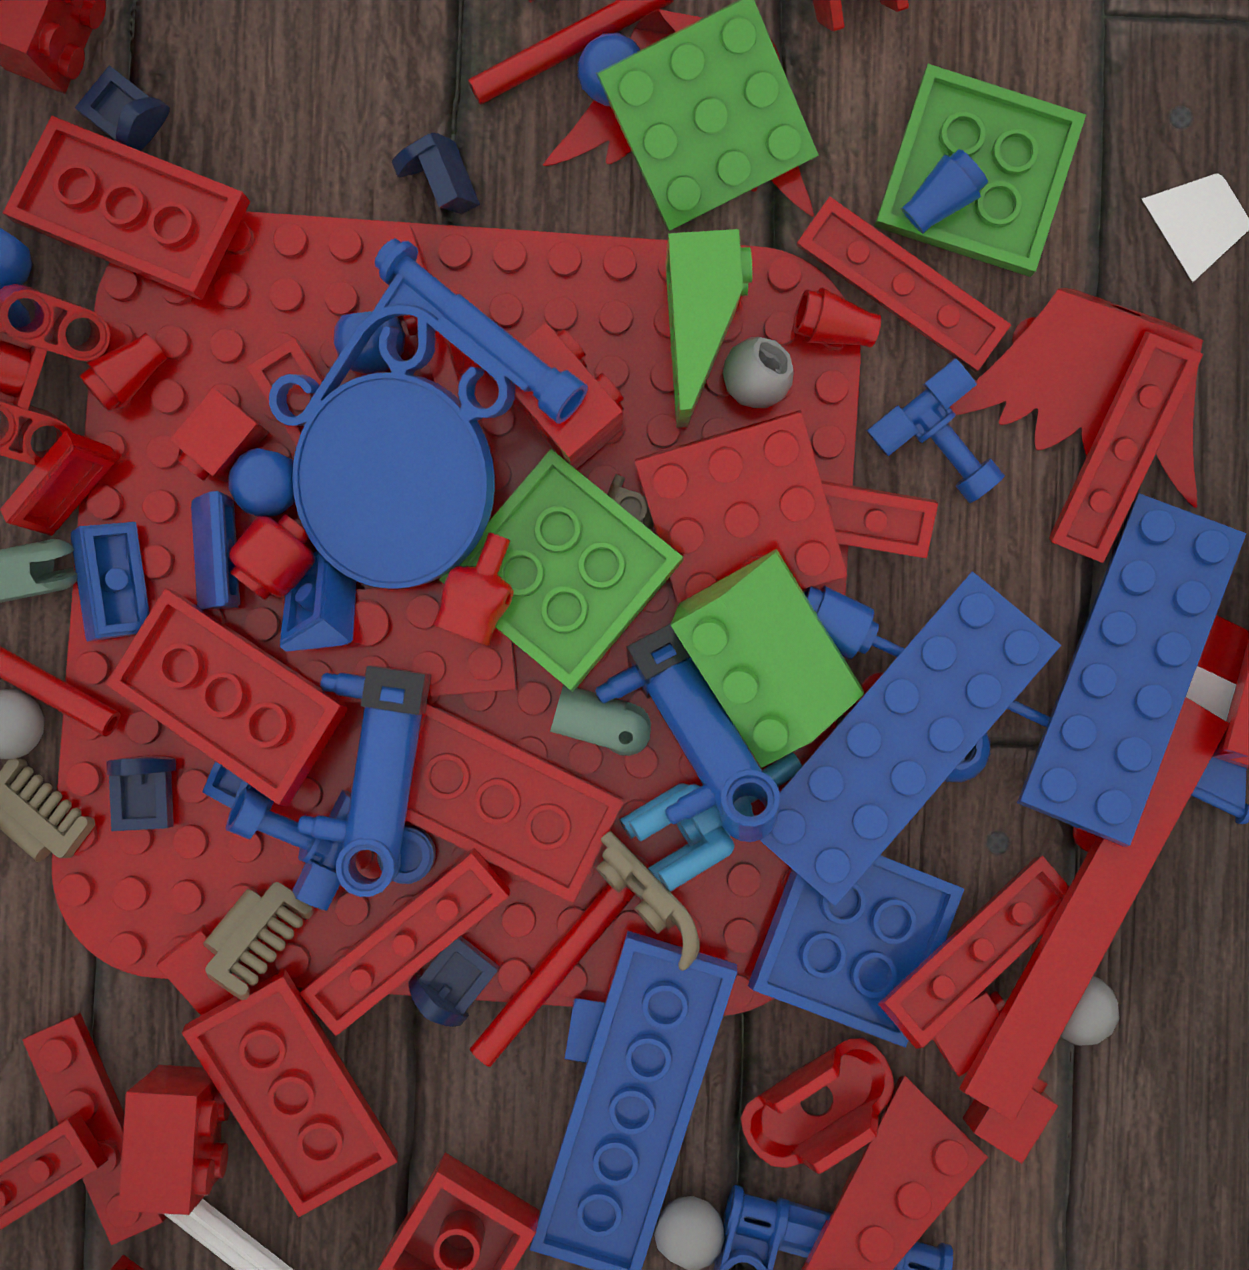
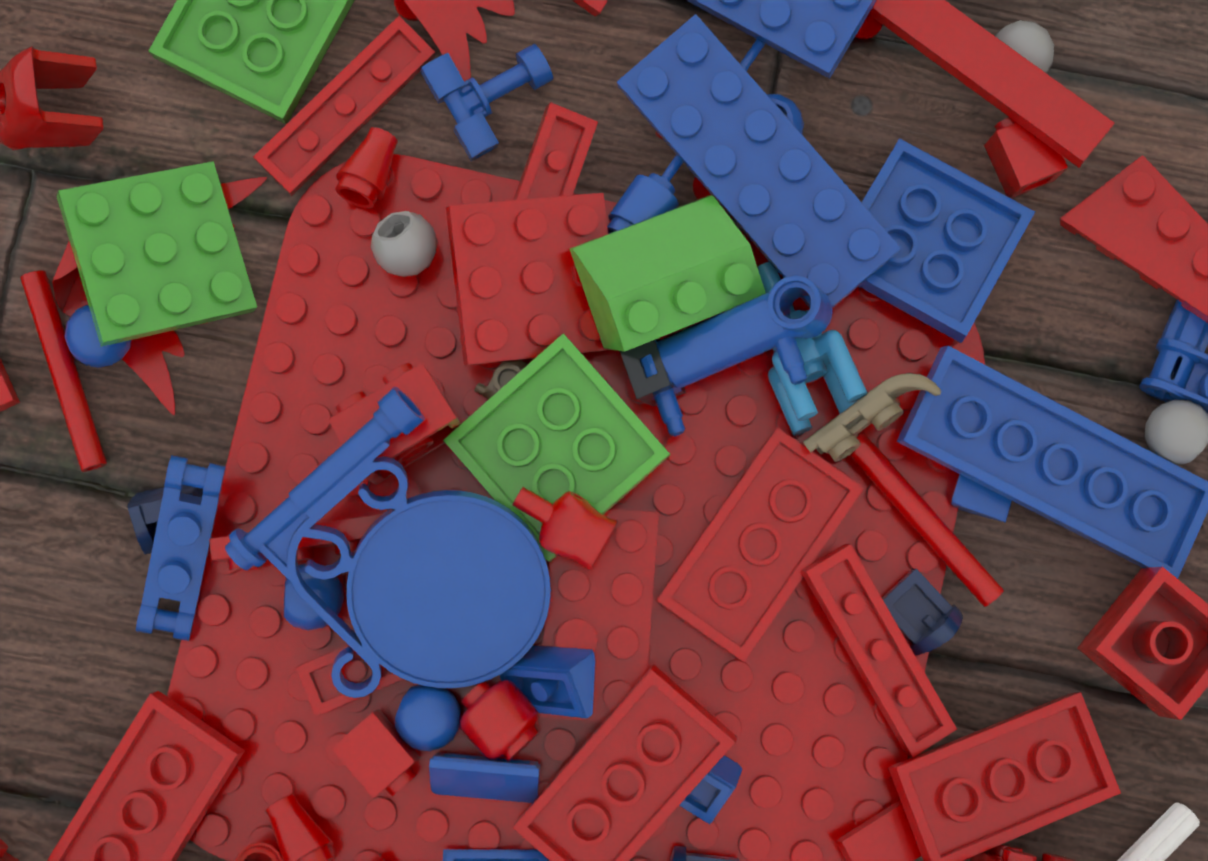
camera: 85 degrees left, 5 degrees down
dark blue tile [75,65,170,151] -> none
dark tan piece [203,882,313,1000] -> none
blue bar [226,788,351,911] -> none
blue piece [298,666,431,897] -> none
blue tile [377,826,436,884] -> none
sand green piece [550,685,651,756] -> none
bright green slope [665,229,752,428] -> none
red piece [741,1038,895,1174] -> none
red plate [878,855,1070,1049] -> none
blue cone [901,149,988,234] -> none
red brick [962,1077,1058,1164] -> none
none -> blue plate [136,455,226,641]

